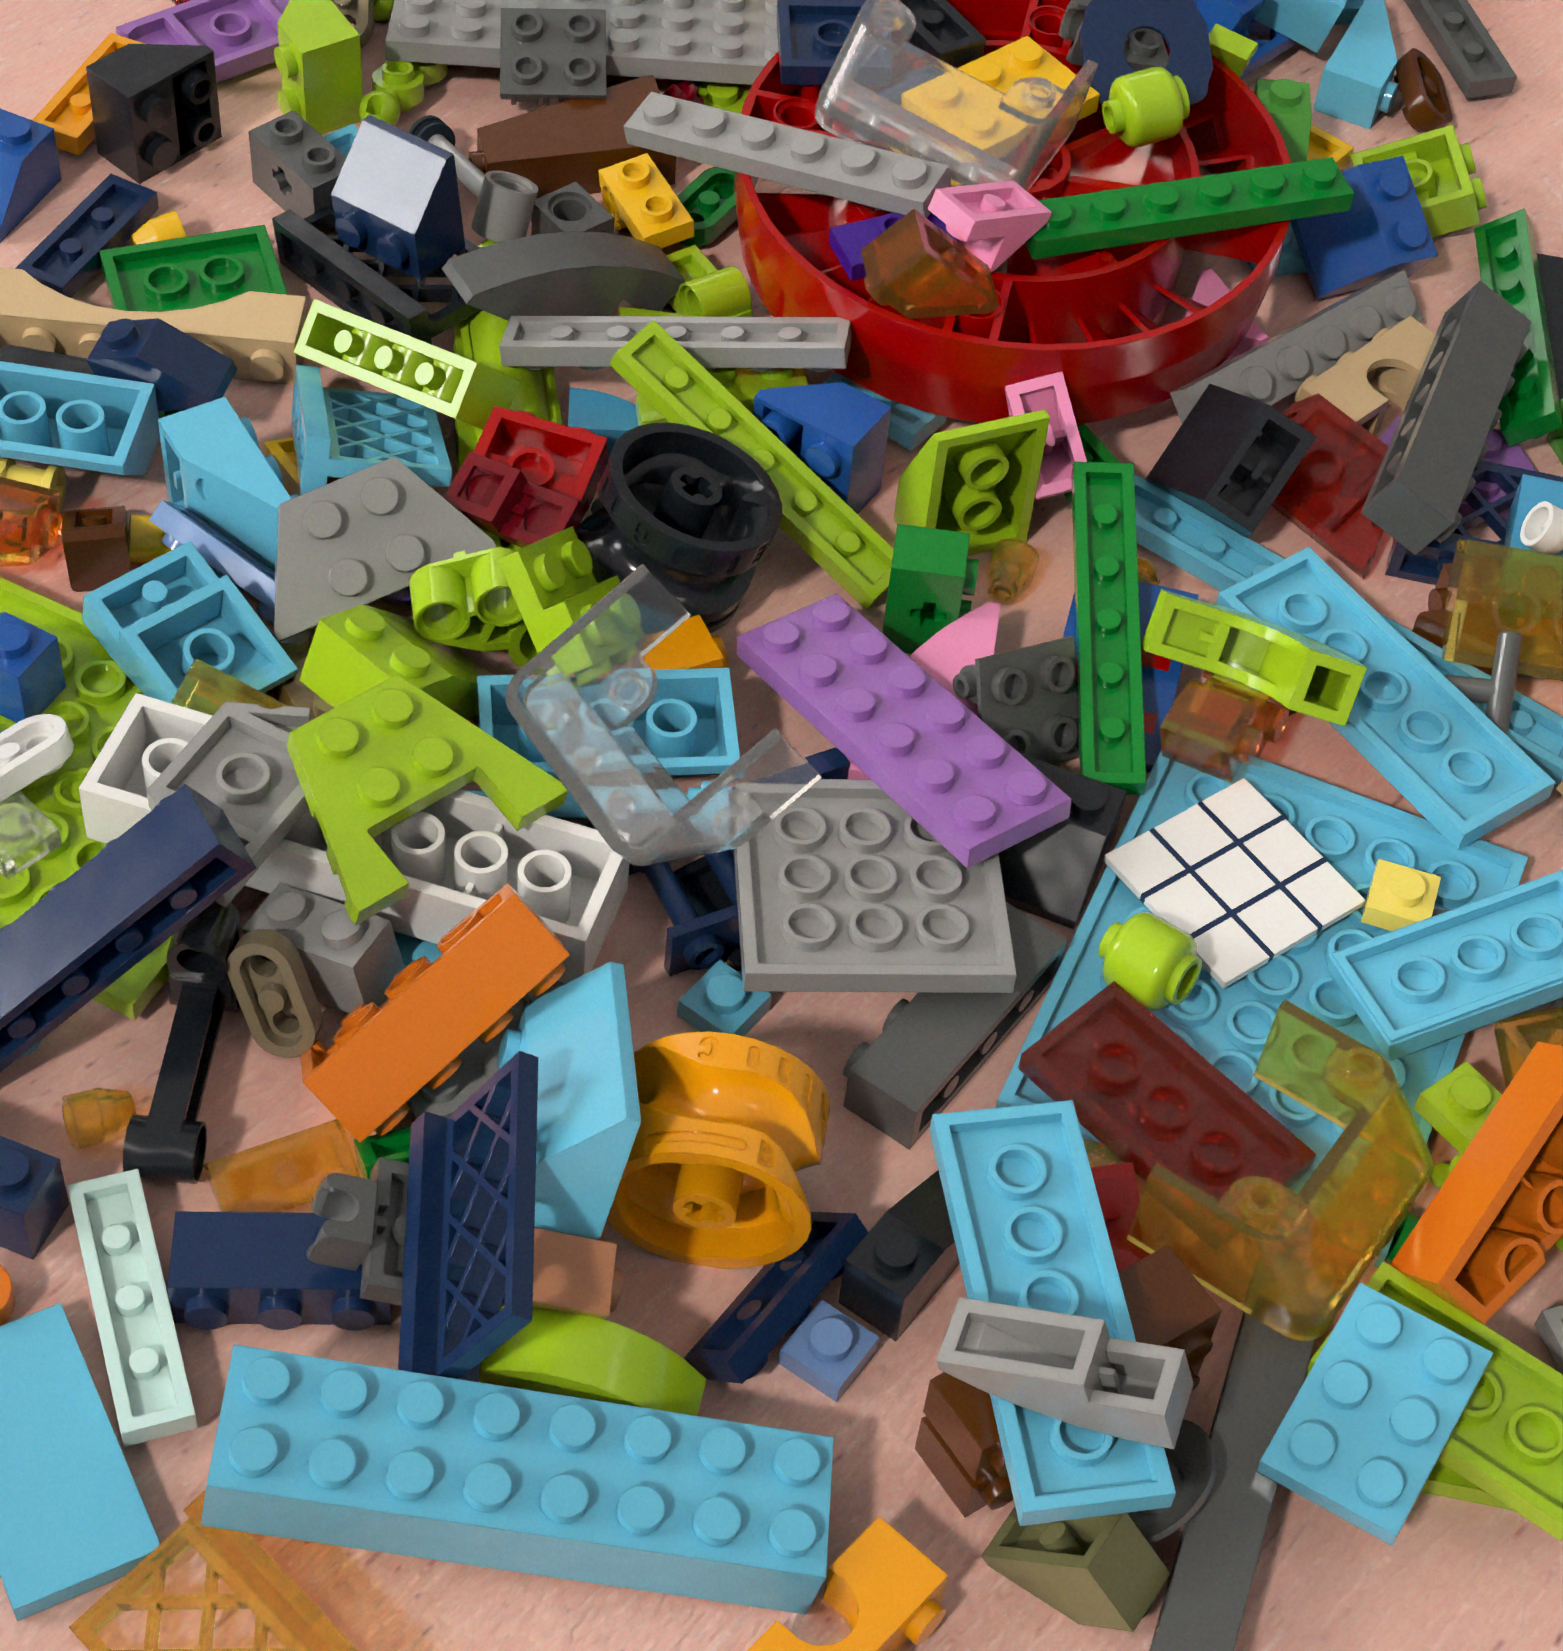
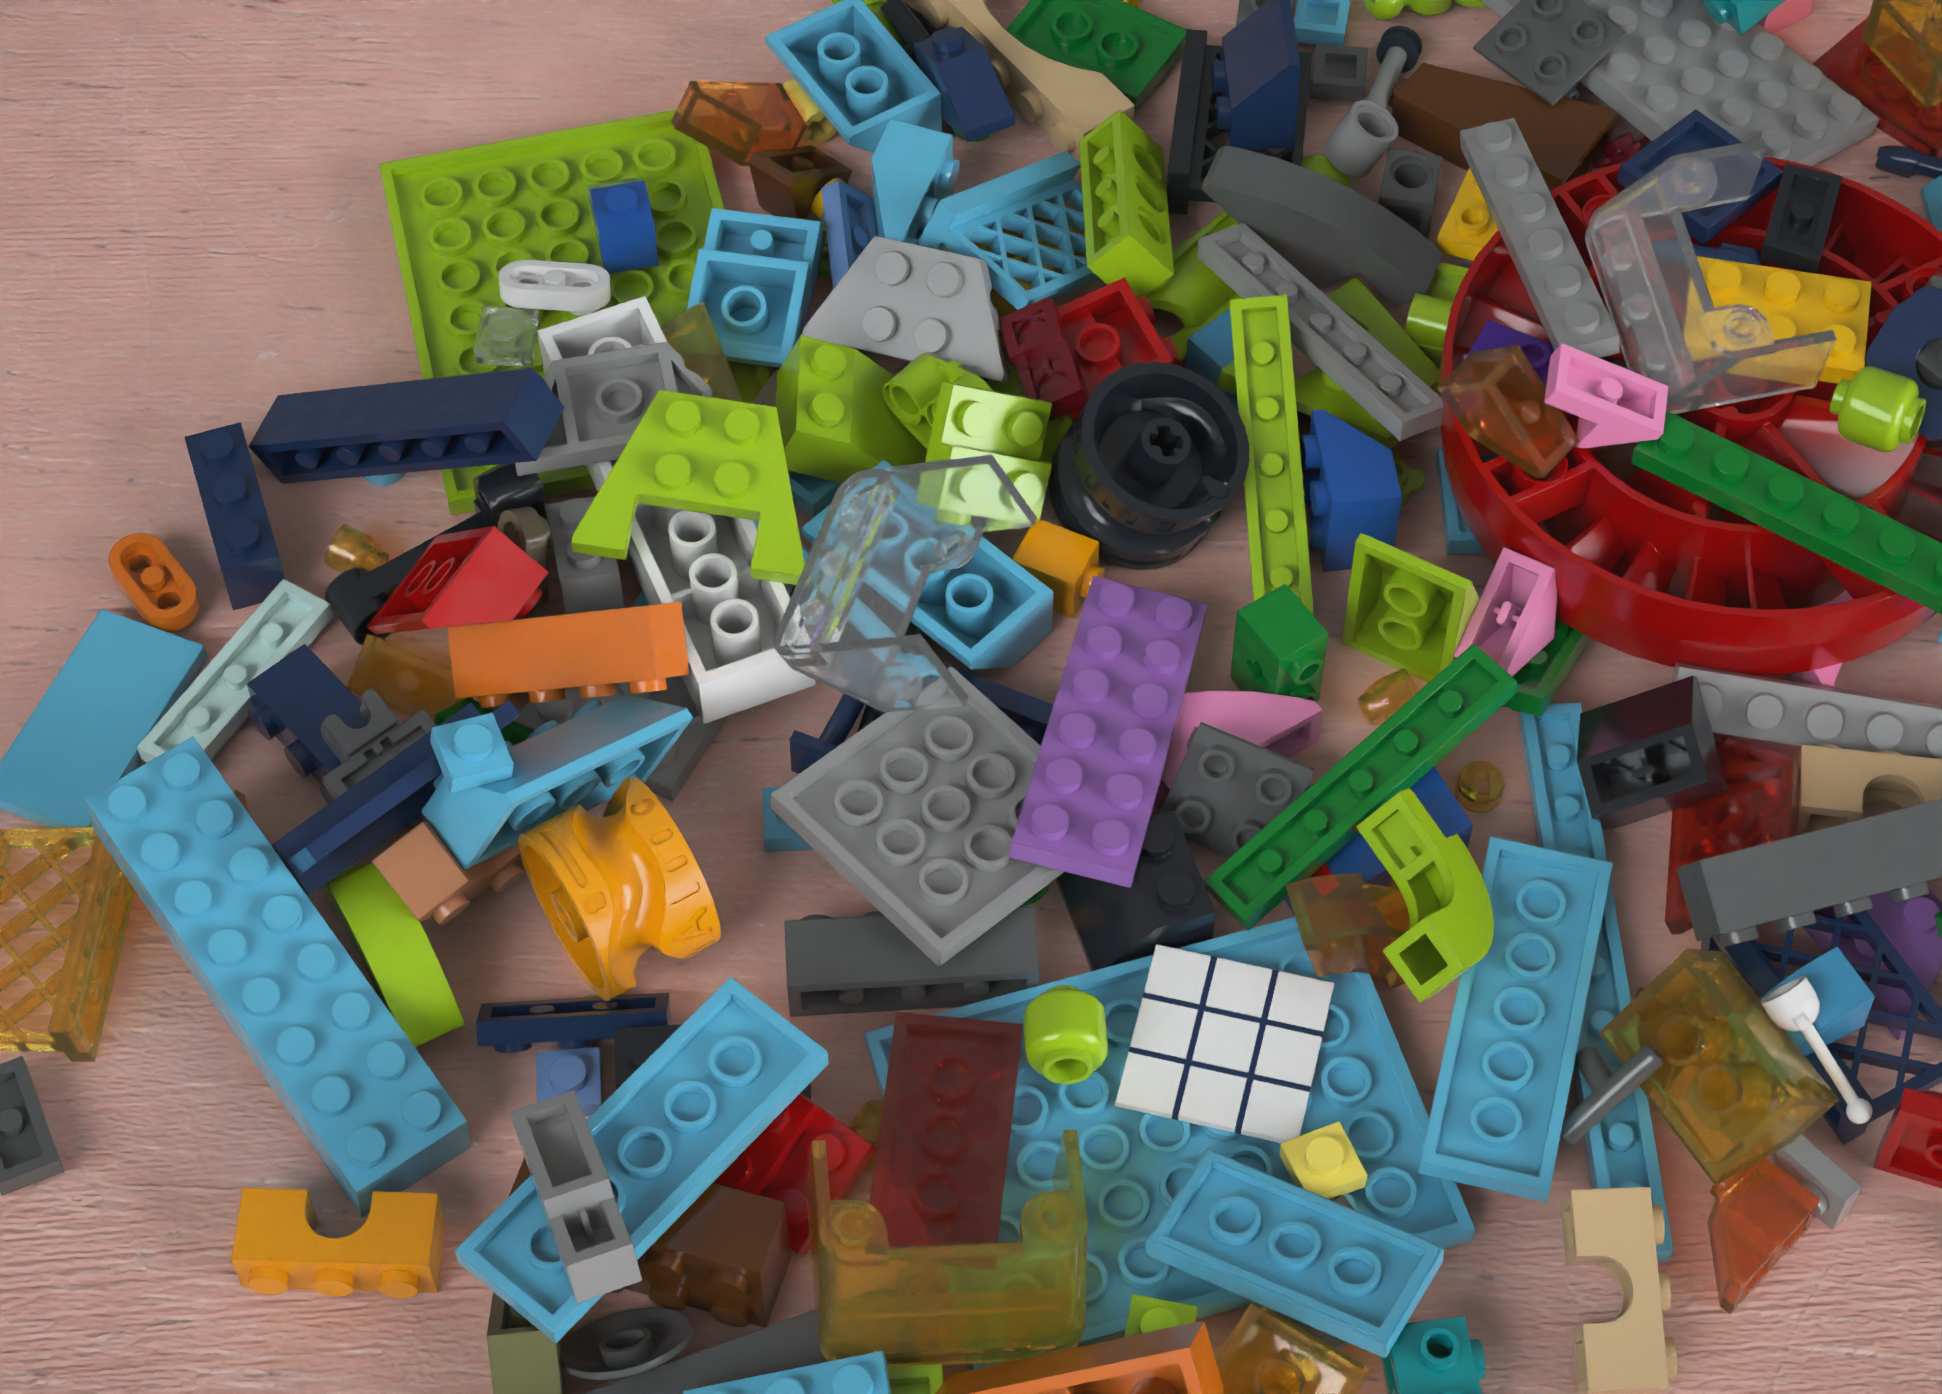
camera: 55 degrees right, 5 degrees up
none -> red slope [367,526,549,634]
none -> medium azure plate [430,713,514,793]

